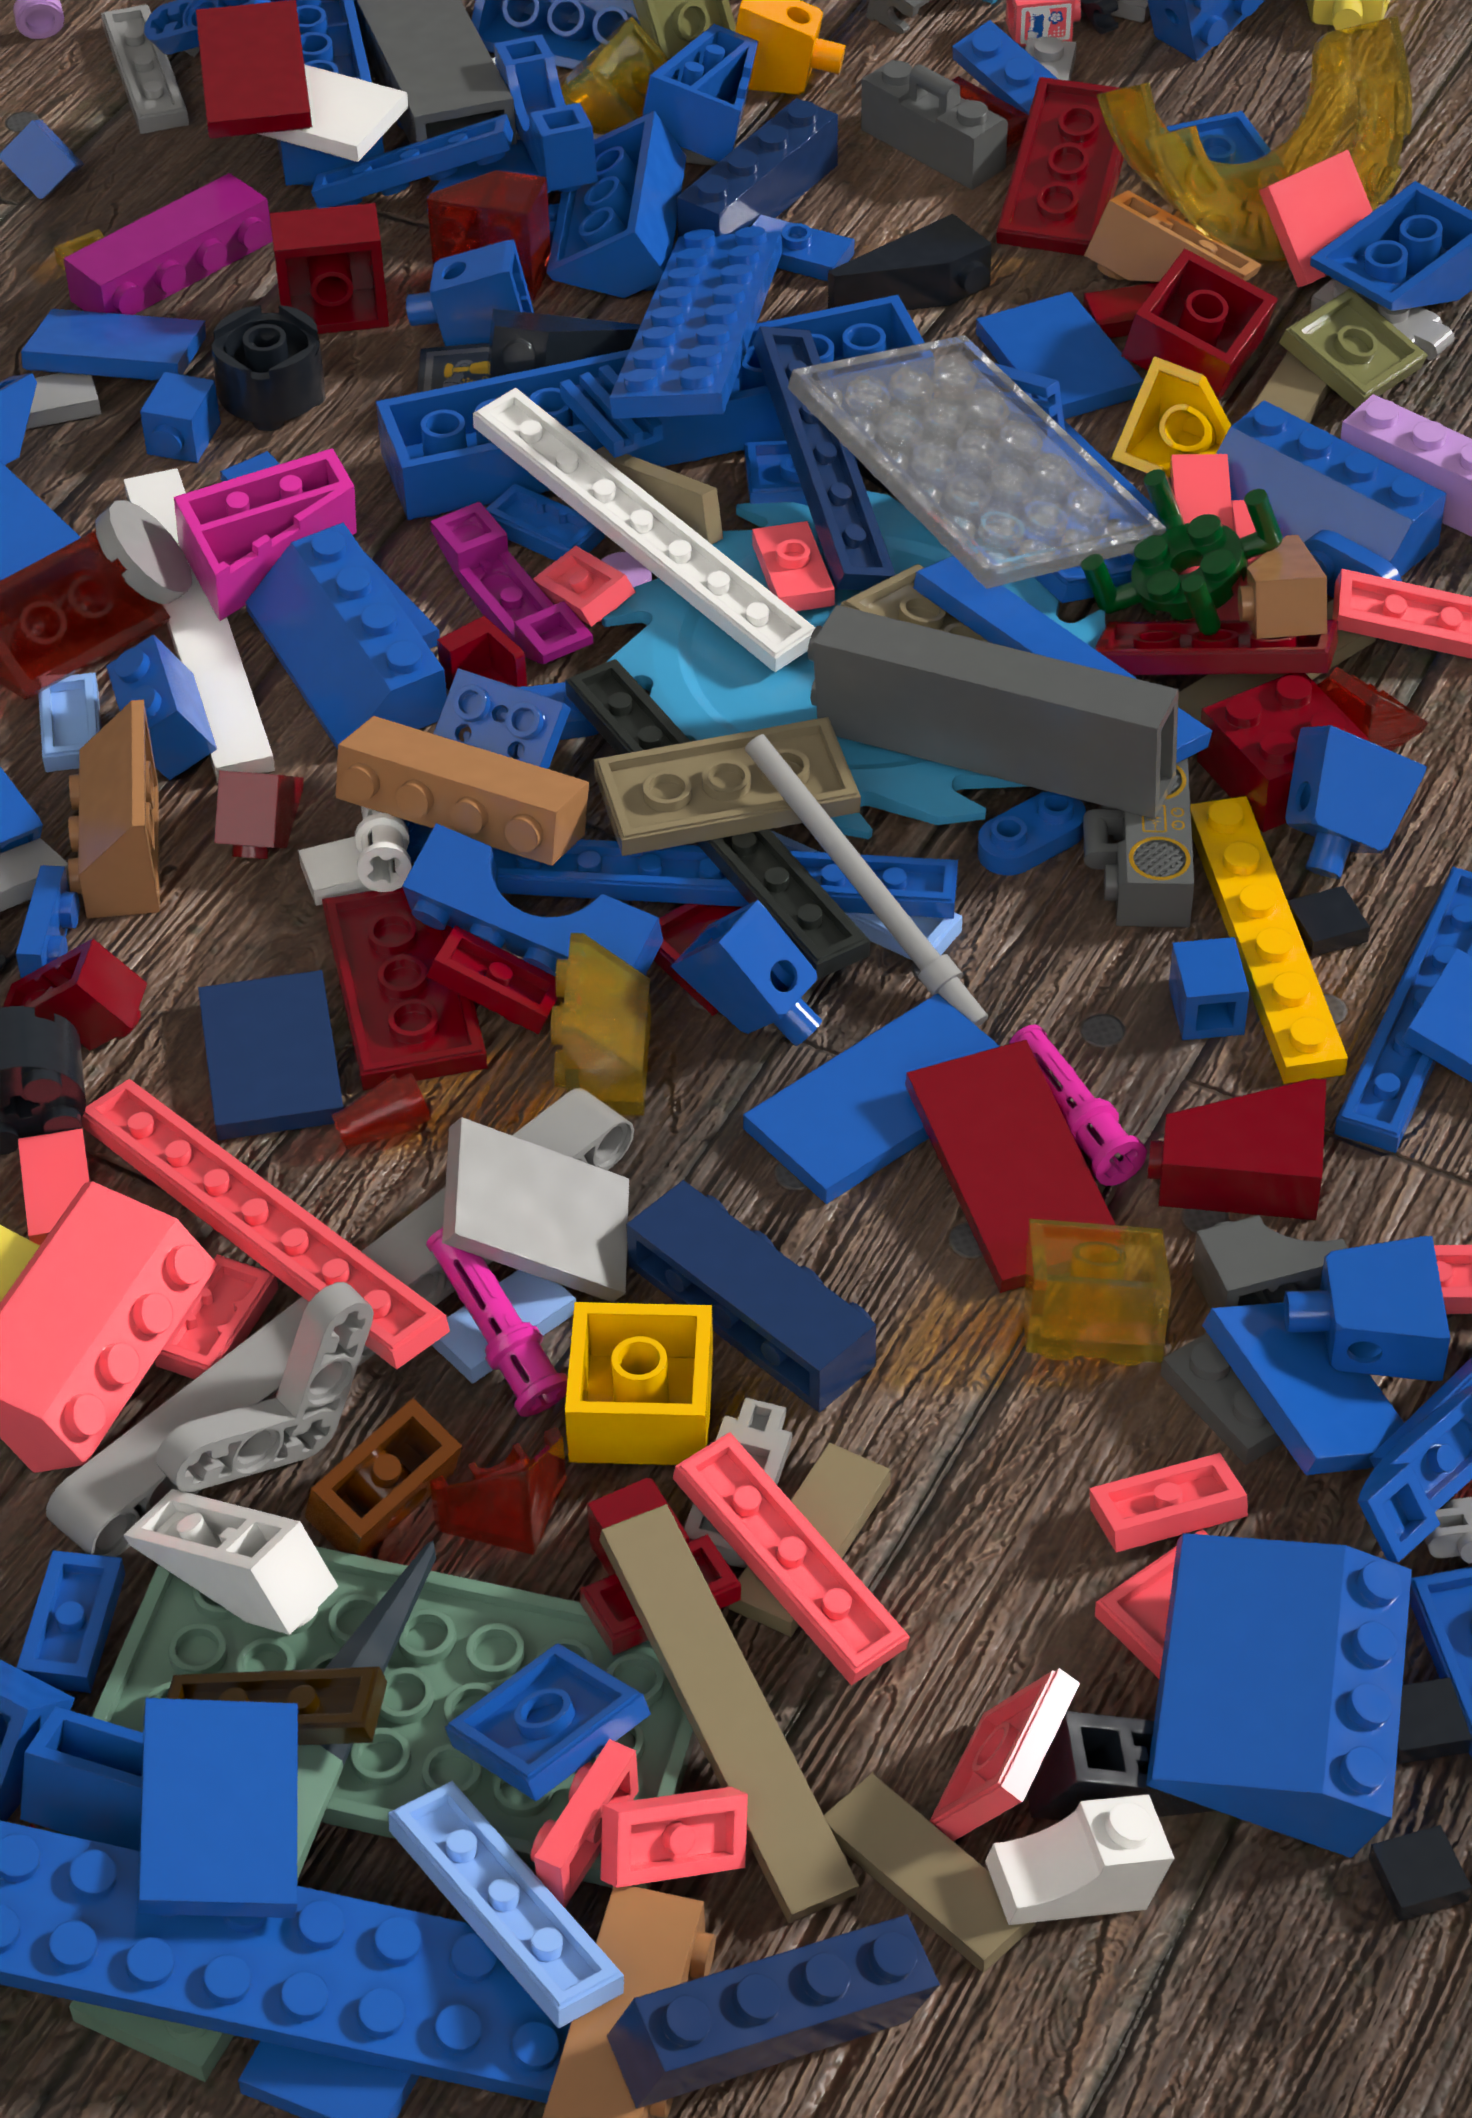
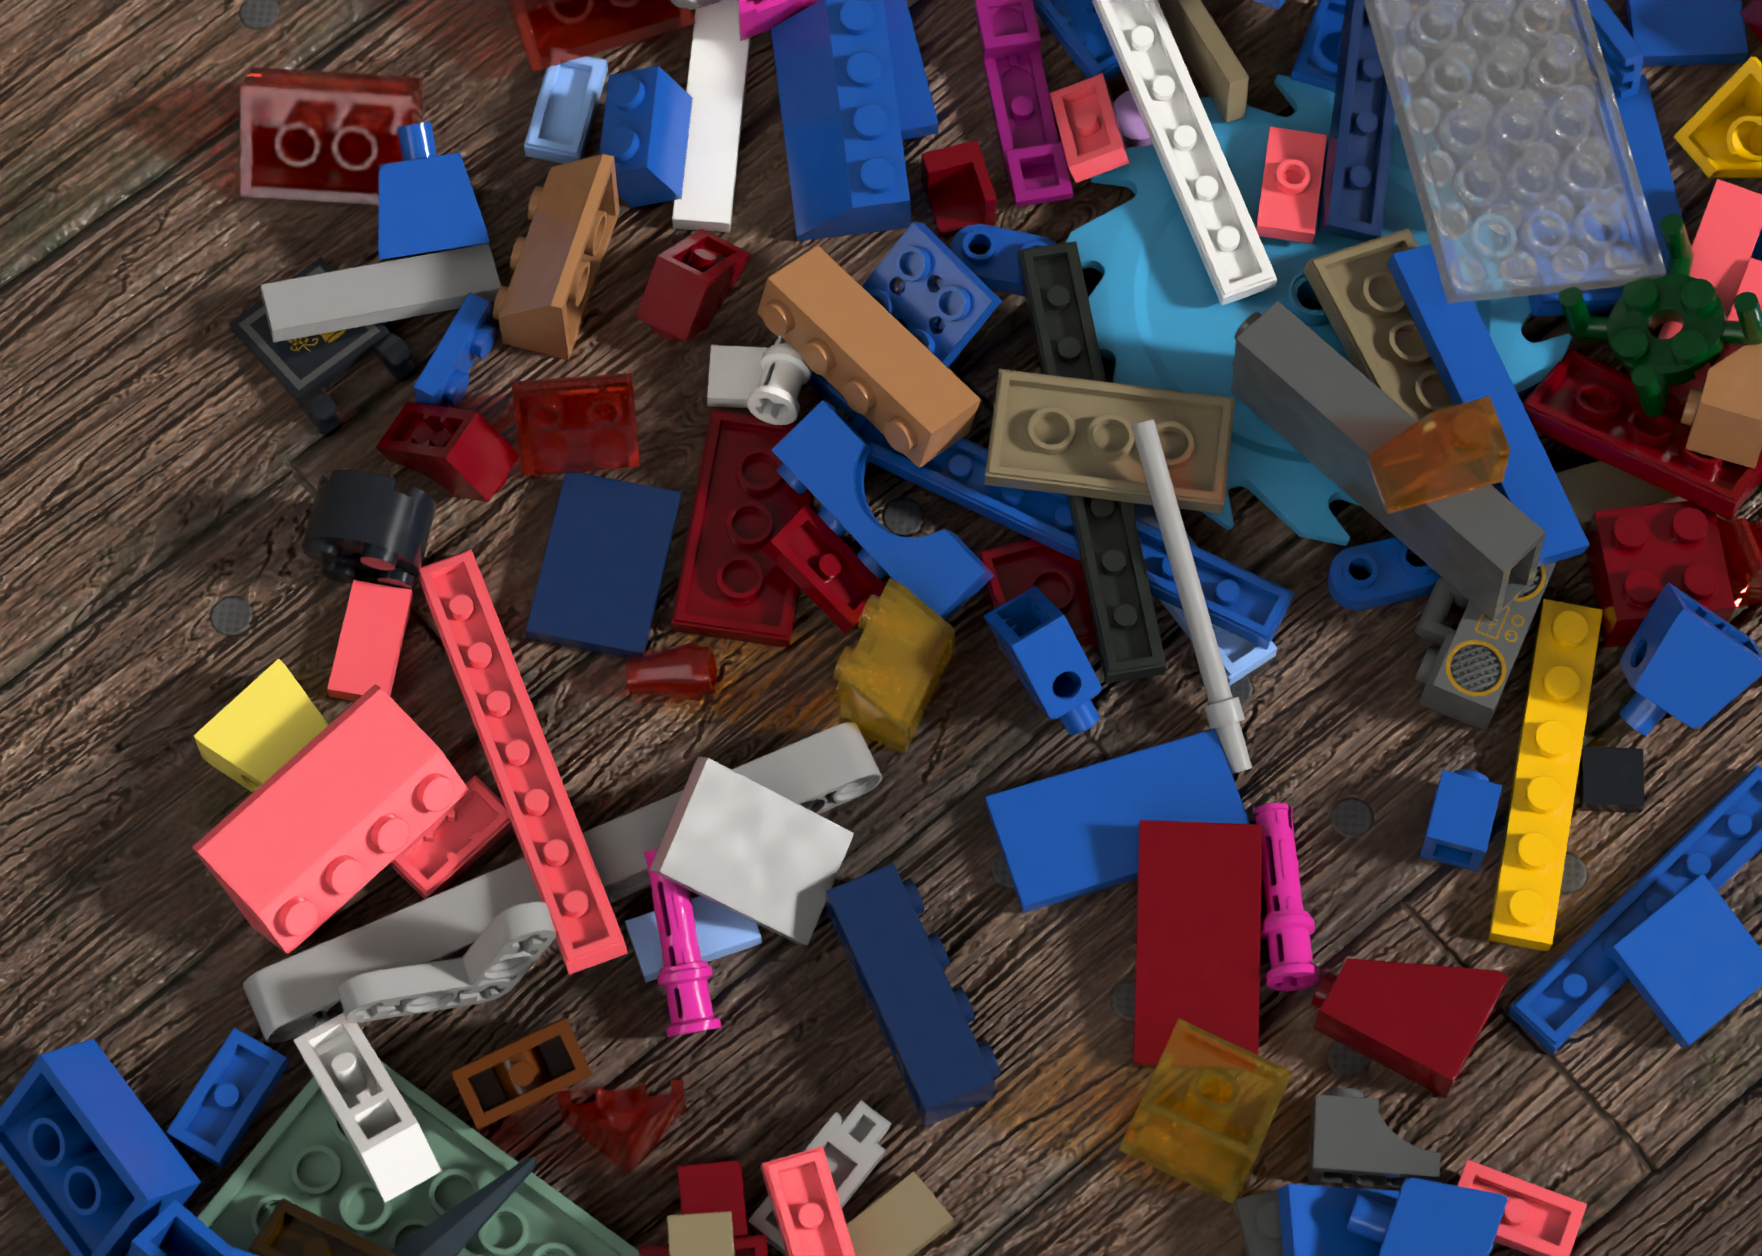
camera: 20 degrees right, 20 degrees up
yellow brick [565,1302,713,1465] -> none
none -> clear red slope [512,373,640,475]
none -> clear orange slope [1367,396,1511,514]

